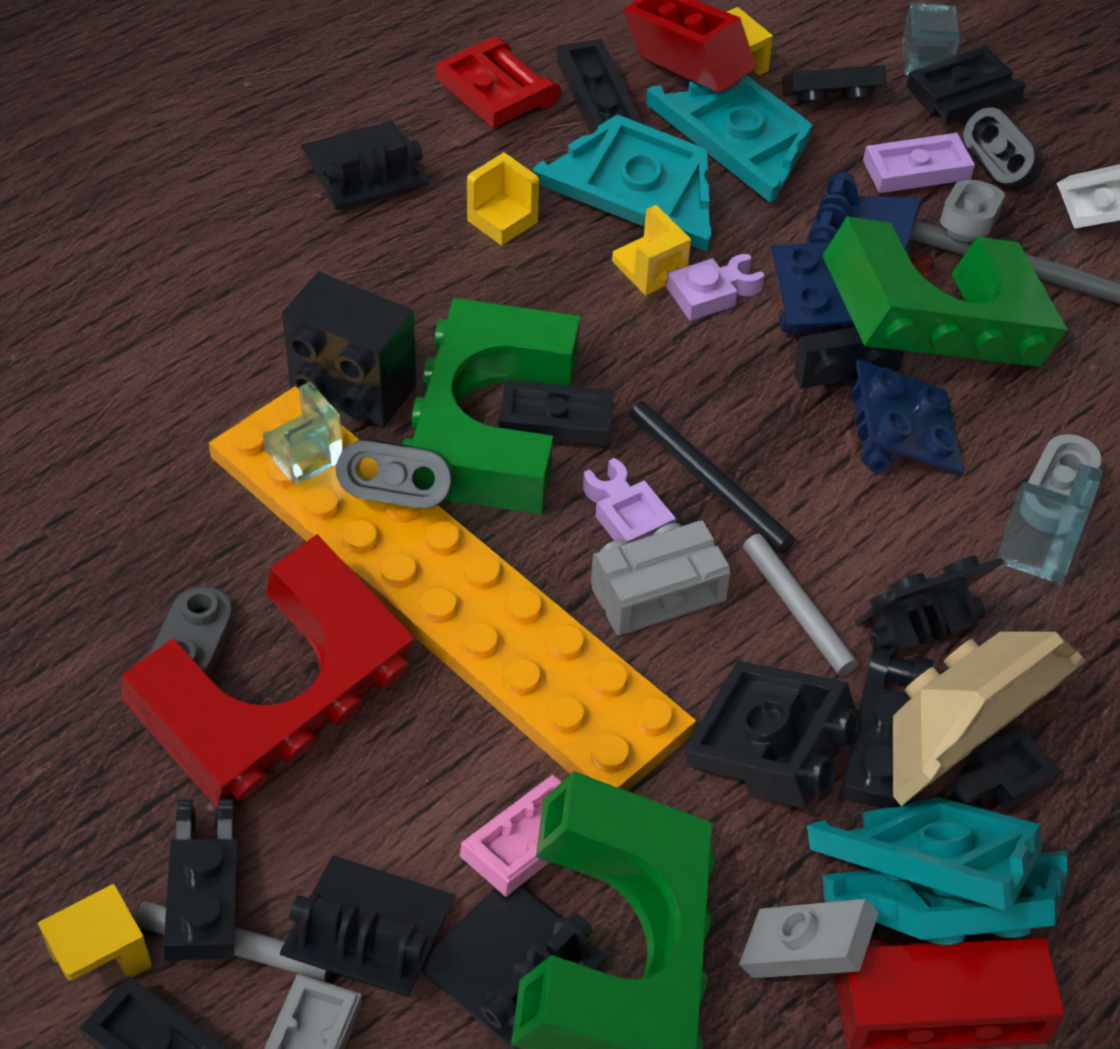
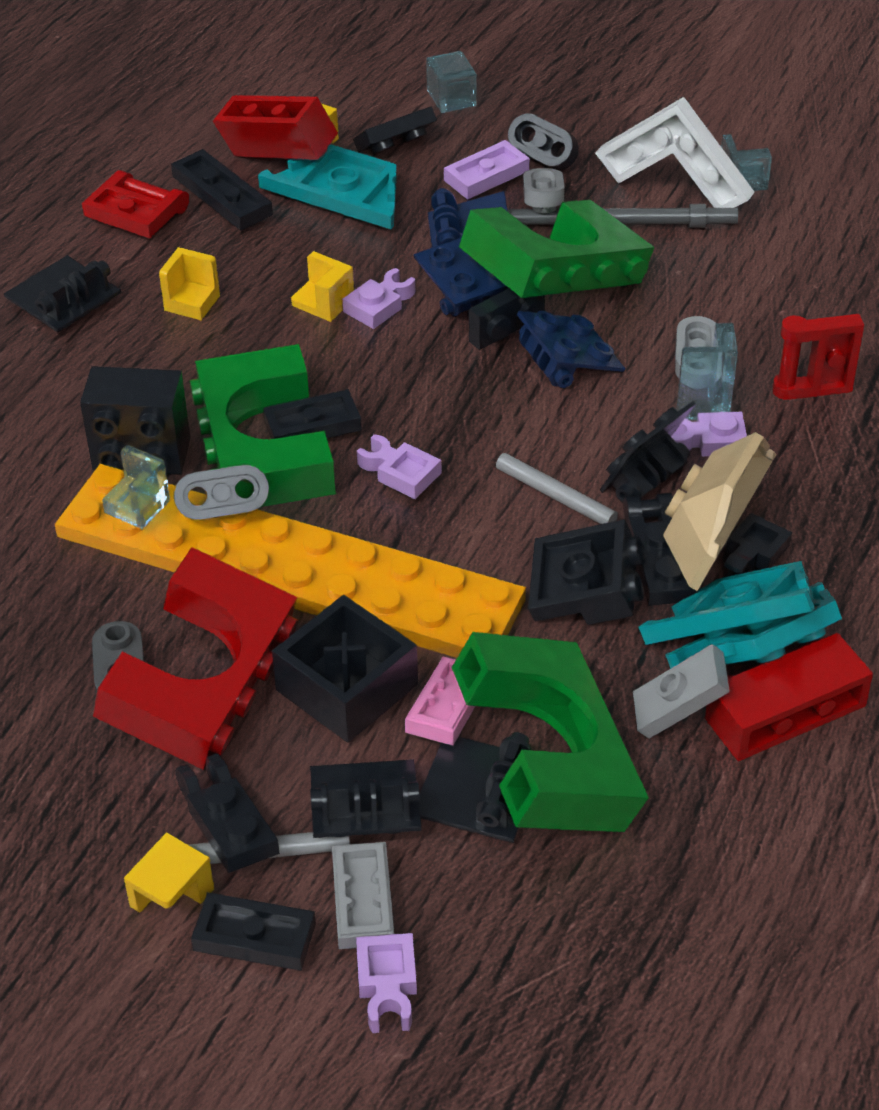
camera: 20 degrees left, 5 degrees down
teal wing [533,115,711,252] -> none
light grey brick [591,520,731,636] -> none
black bar [629,401,795,554] -> none
black plate [906,46,1026,126] -> none
none -> black brick [272,594,418,743]
none -> lavender plate [671,412,747,457]

